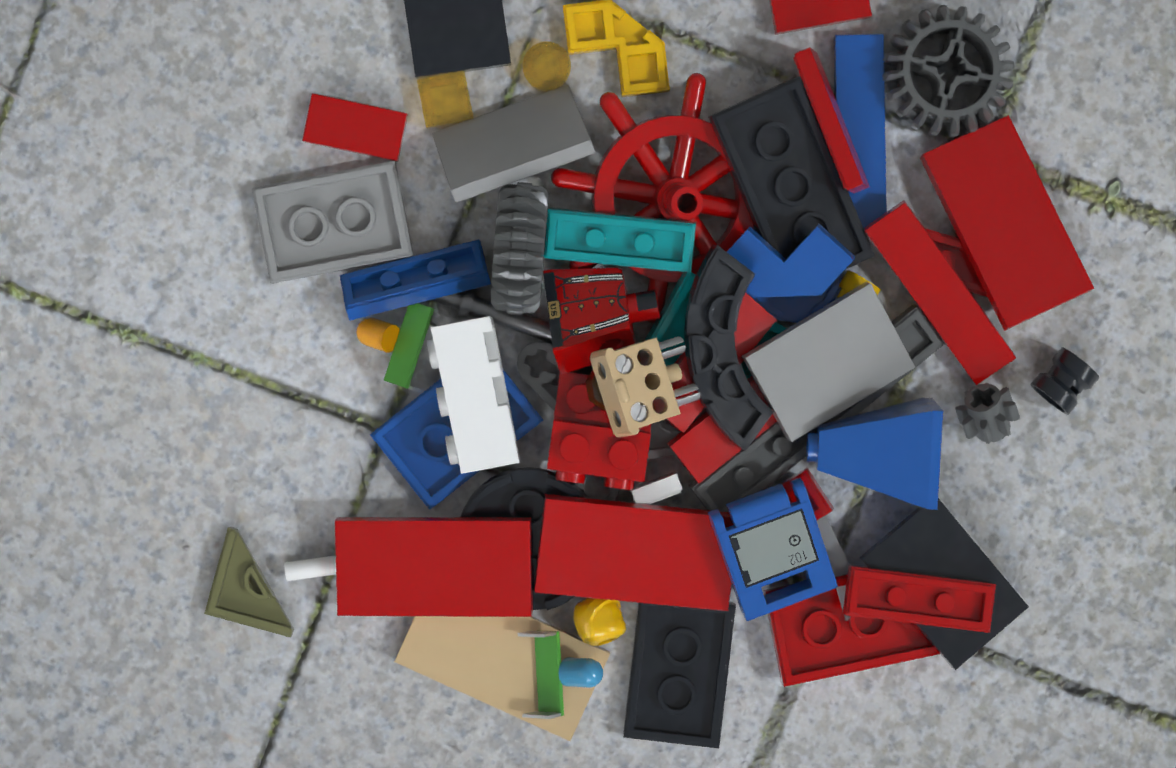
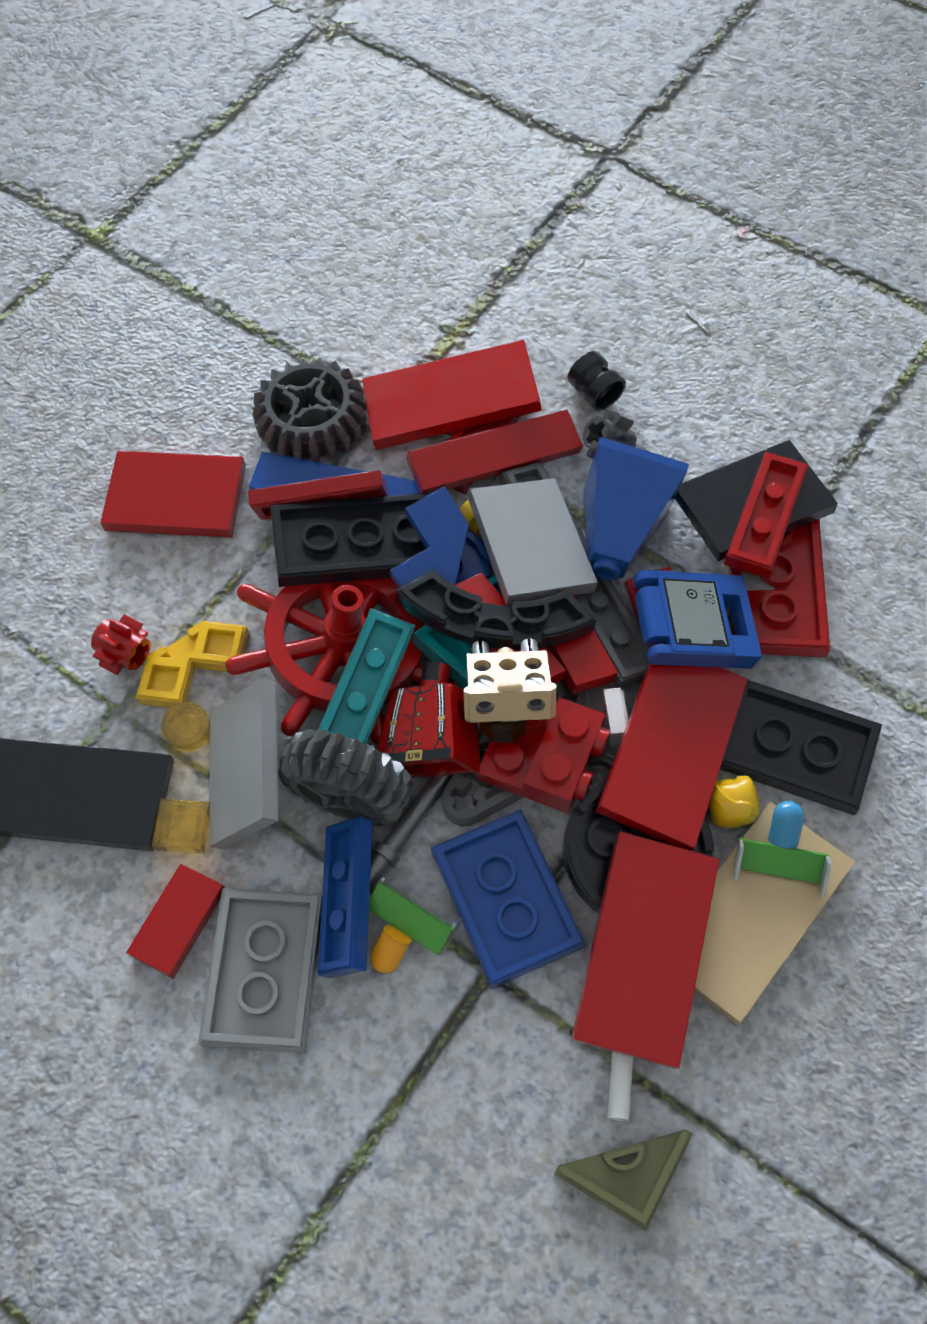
camera: 75 degrees left, 25 degrees down
white wedge [427,316,520,474] -> none

